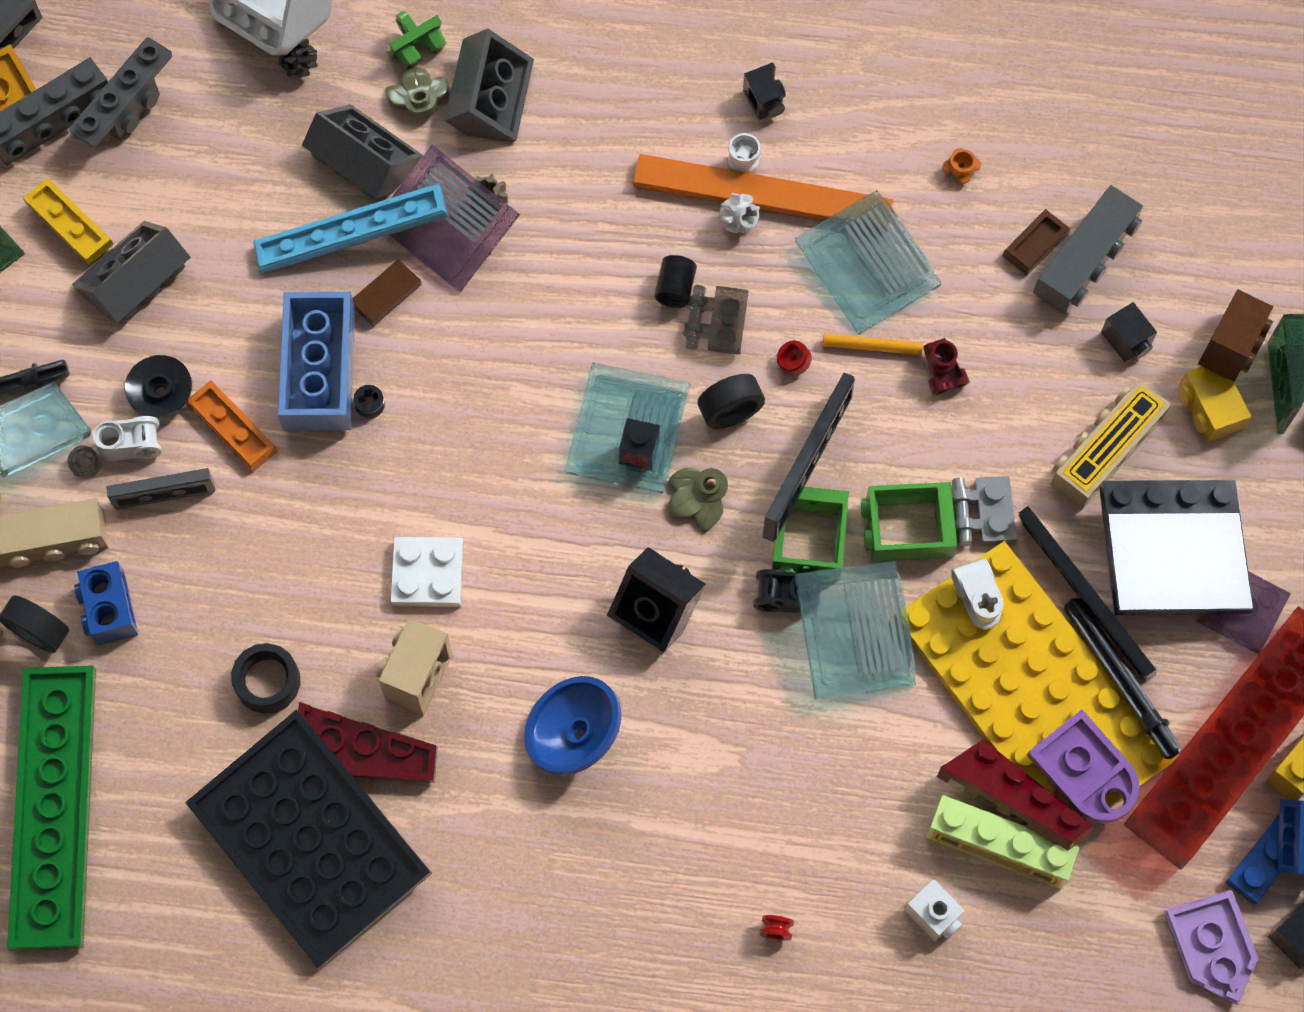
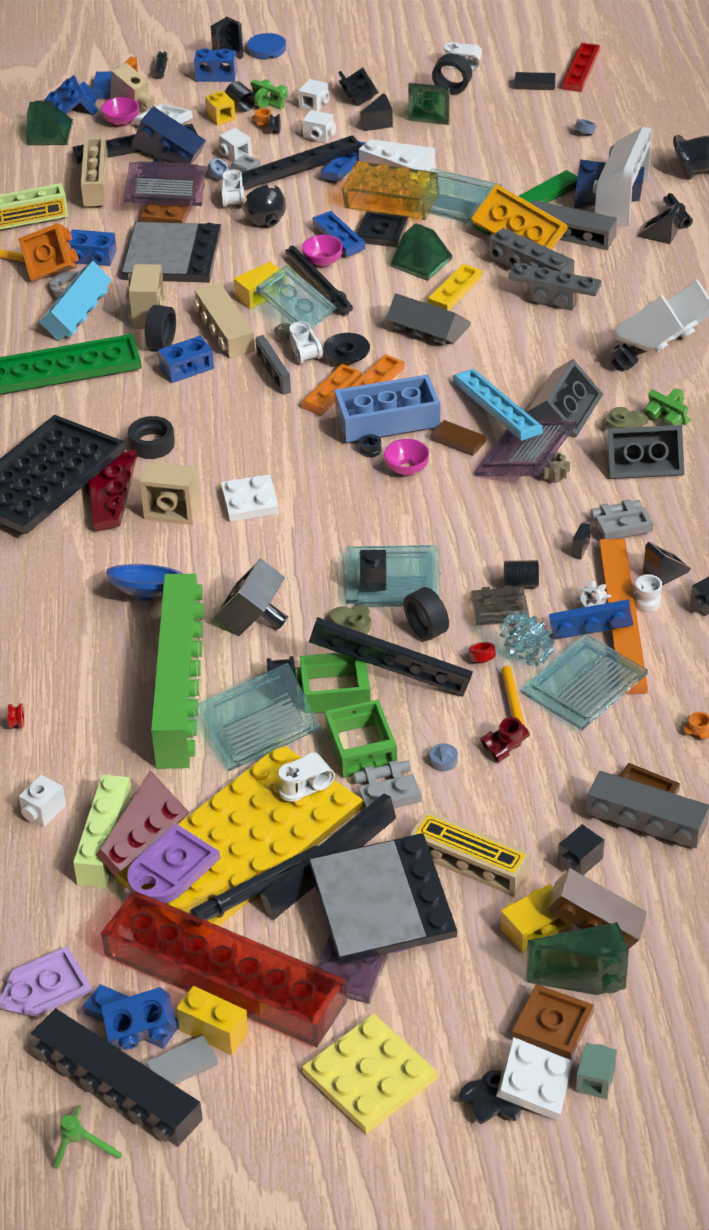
camera: 80 degrees right, 25 degrees down
none -> bright green brick [151,573,205,769]
none -> orange tile [350,354,405,387]
none -> dark pink piece [384,439,429,476]
none -> sand blue tile [430,743,458,771]
none -> clear light blue gear [499,611,555,666]
none -> blue plate [549,599,633,640]
none -> black tile [572,522,591,560]
none -> light grey plate [590,499,654,539]
none -> black slope [643,541,691,586]

